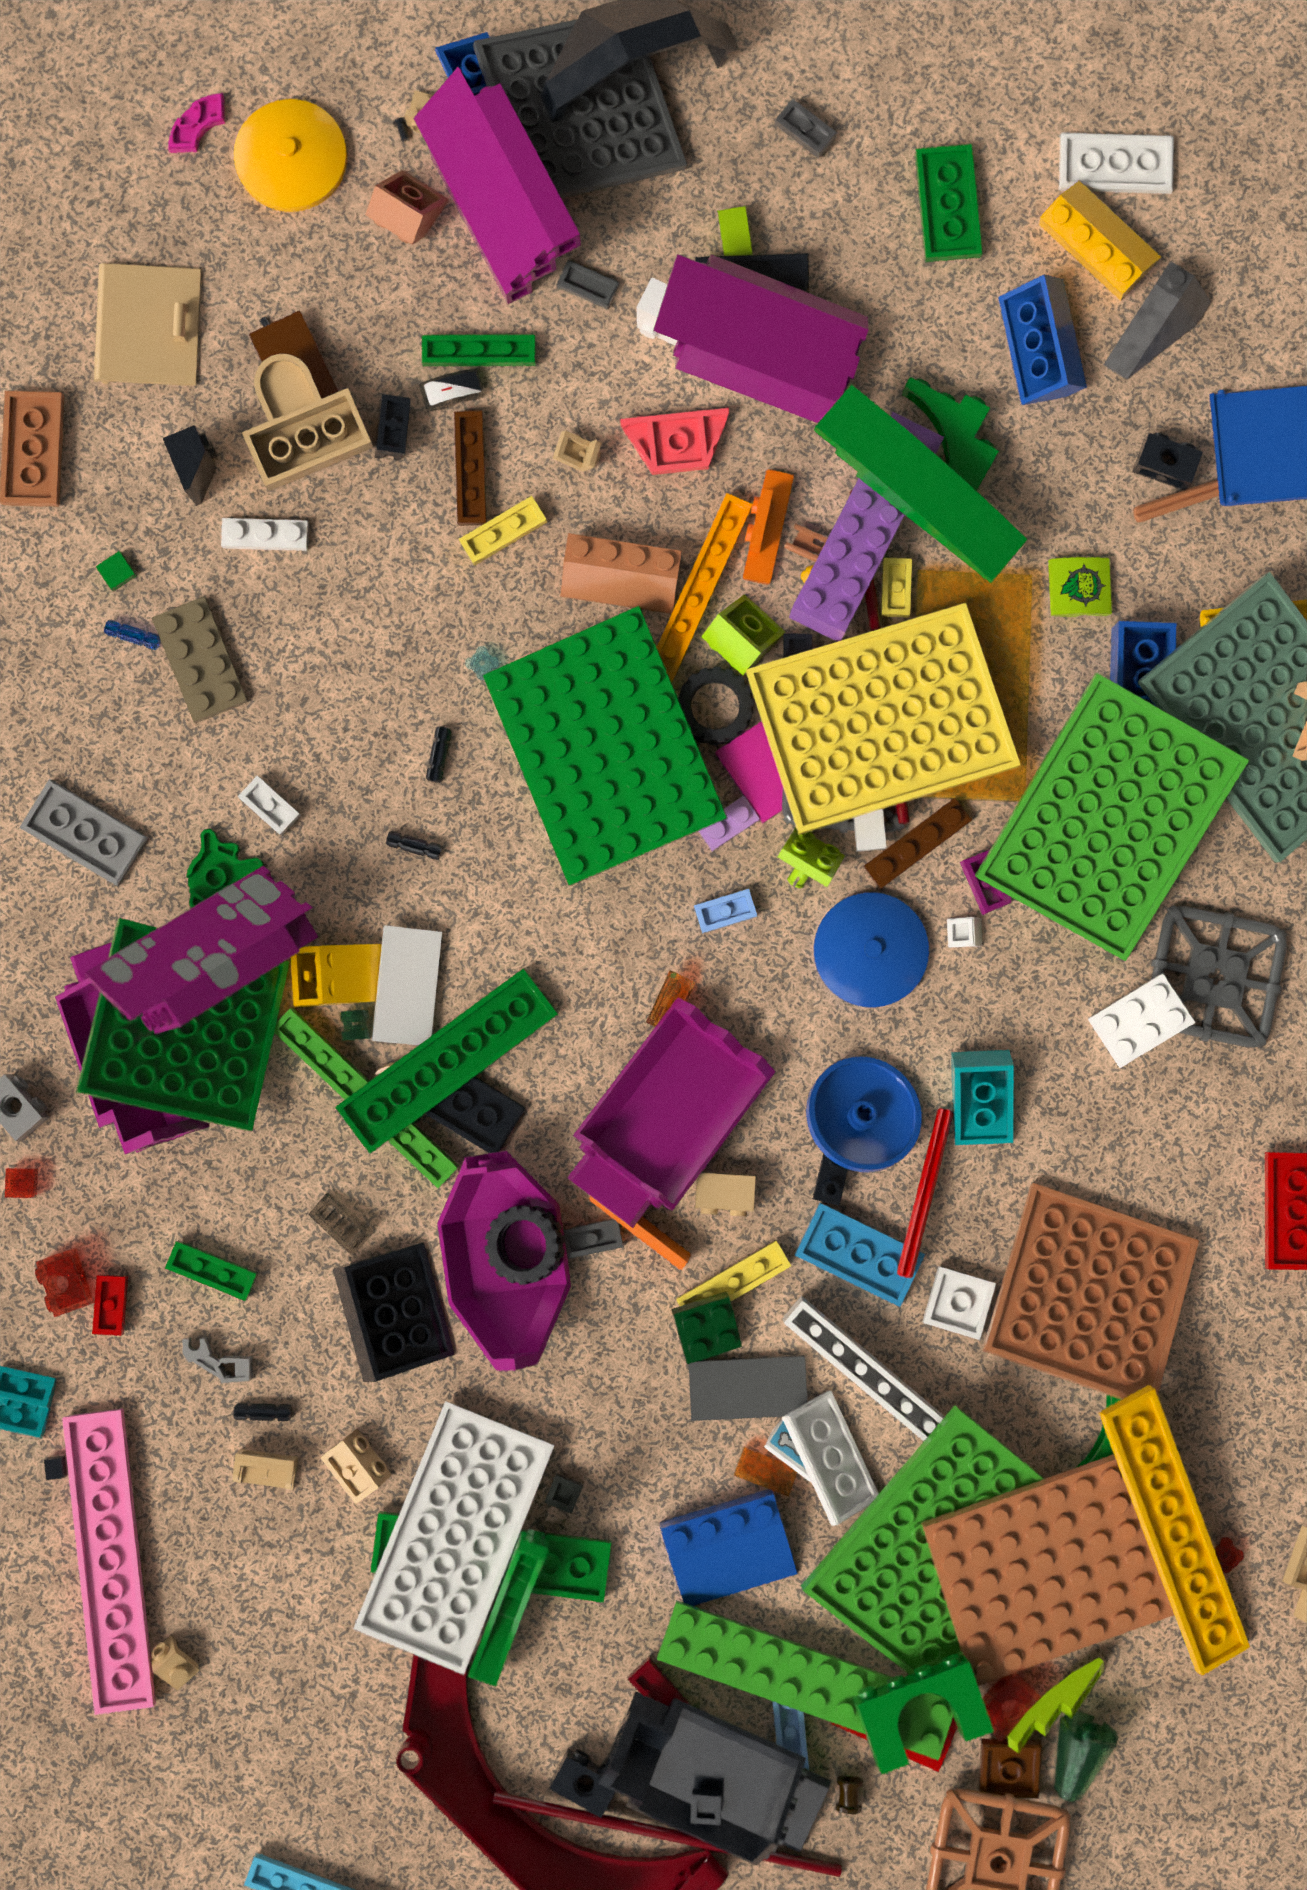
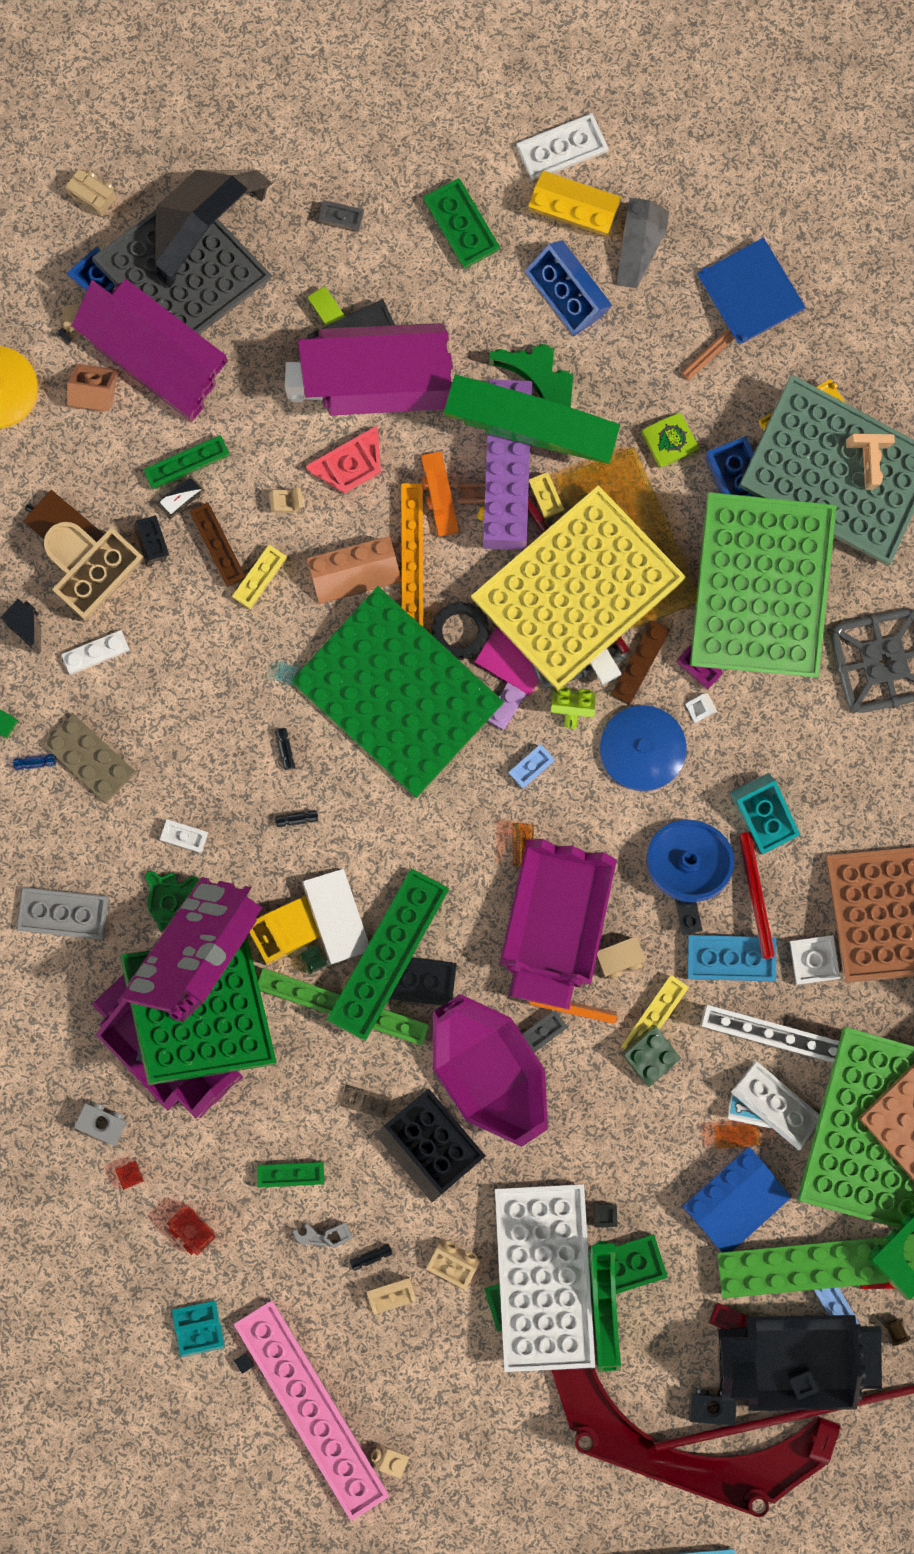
camera: 25 degrees left, 5 degrees down
red plate [92,1274,128,1336] -> none
black tyre [485,1204,565,1285] -> none
dark grey tile [556,259,619,310] -> none
dark grey tile [689,1355,807,1421] -> none
lime slope [701,594,786,675] -> none
black plate [783,633,812,658] -> none
white plate [1088,973,1195,1068] -> none
black brick [1132,433,1203,490] -> none

